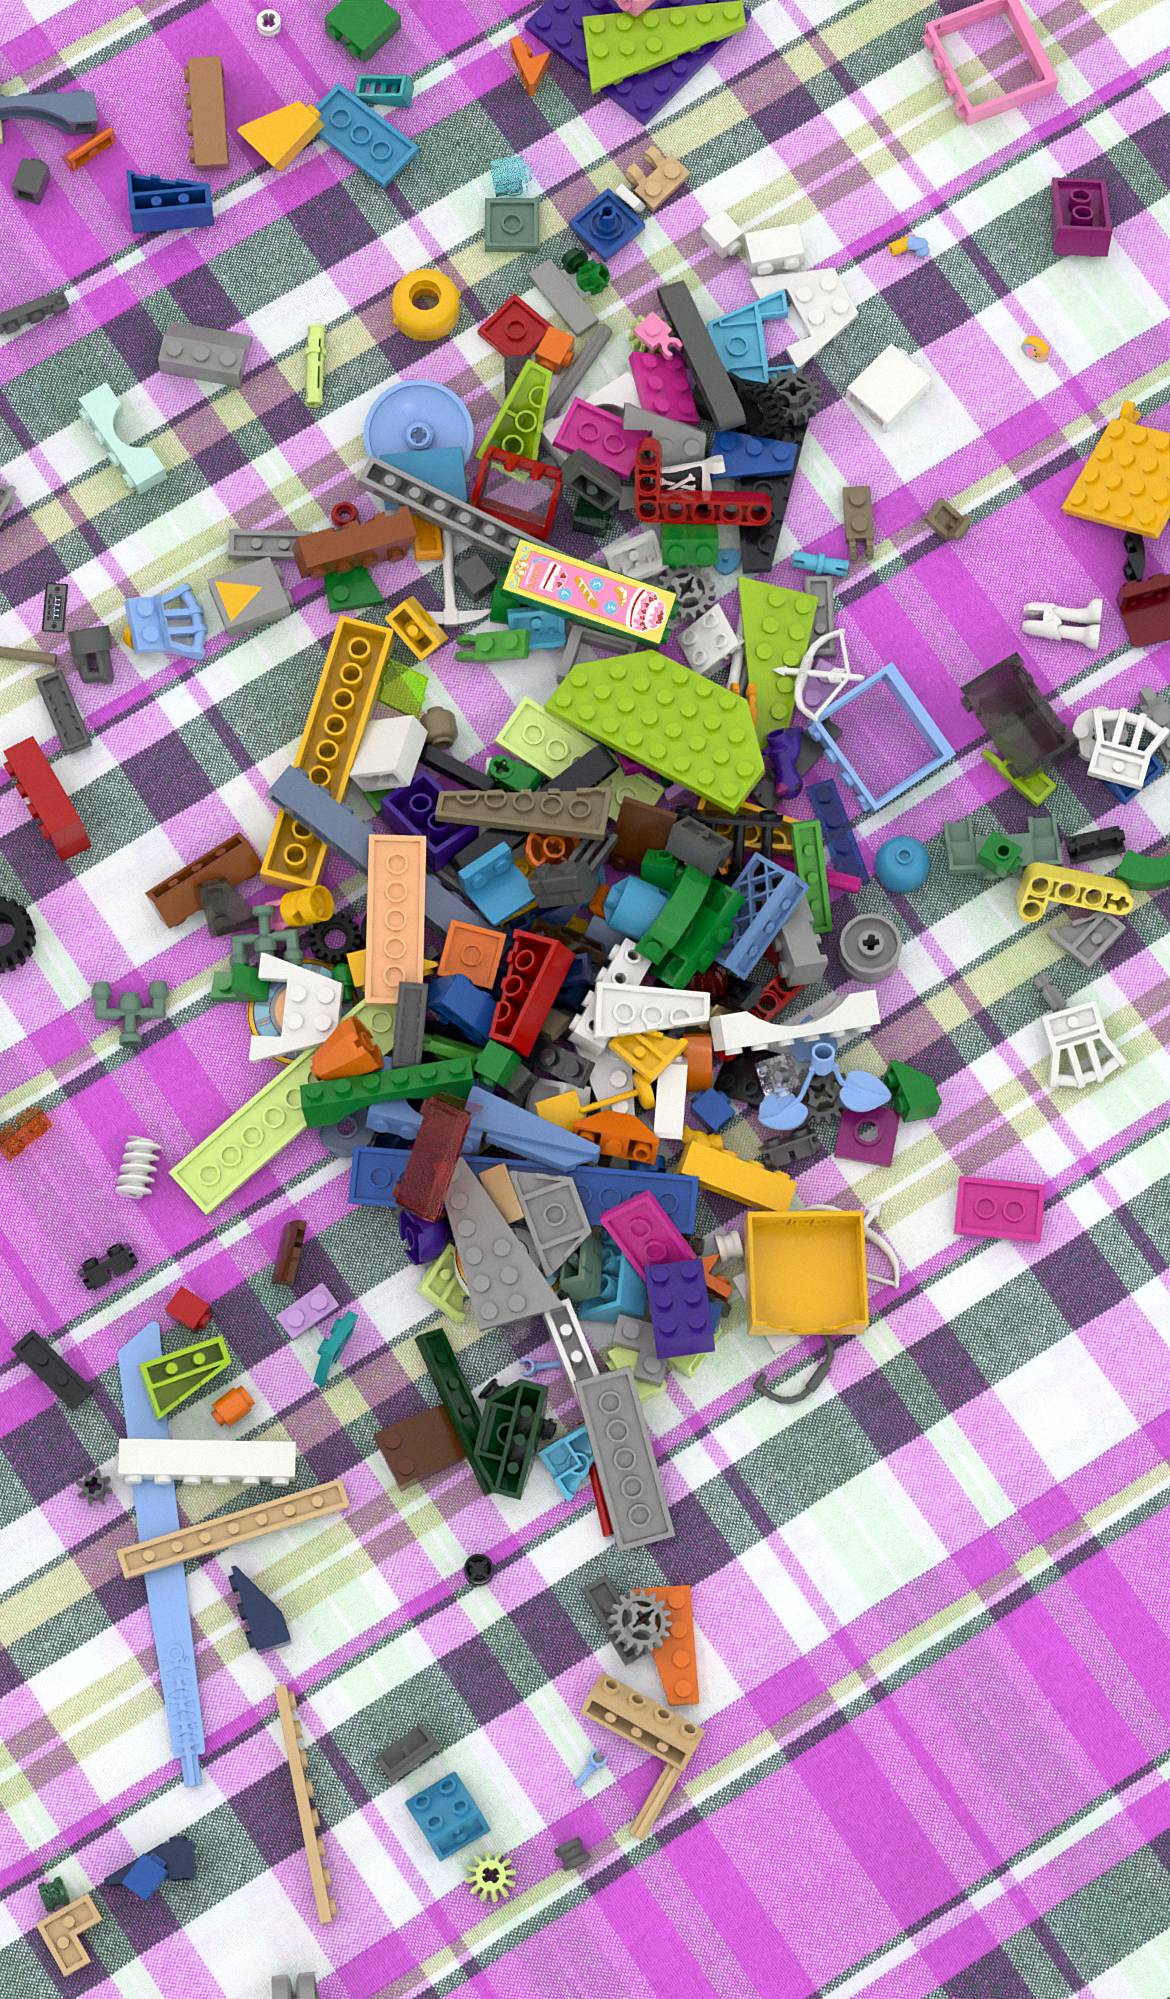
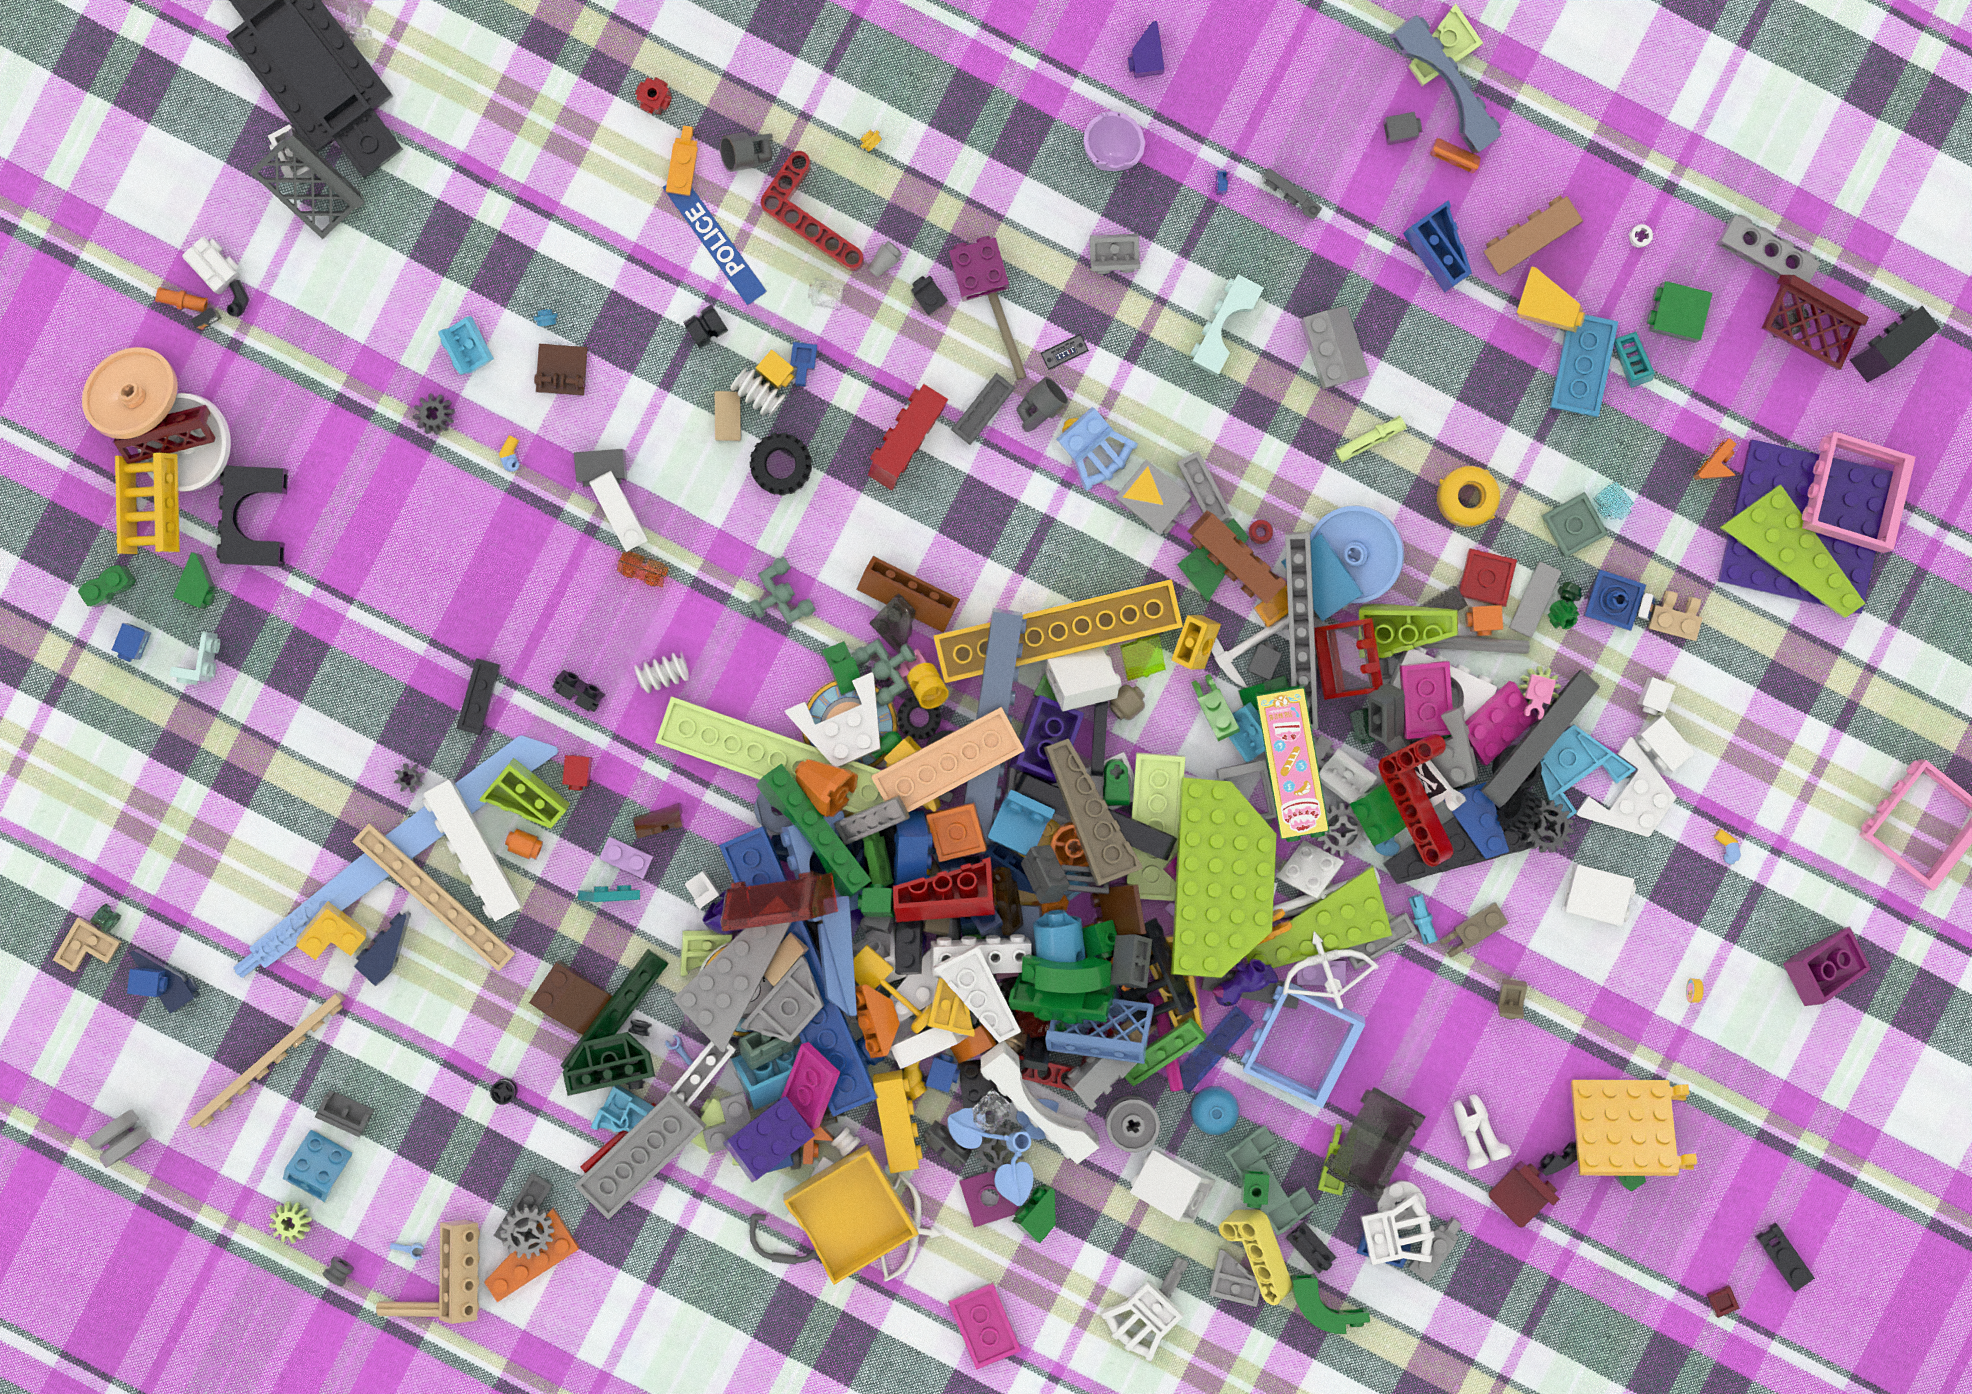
camera: 65 degrees right, 15 degrees up
none -> yellow brick [296,901,366,961]
none -> white panel [685,870,721,909]
none -> white slope [1130,1150,1216,1223]

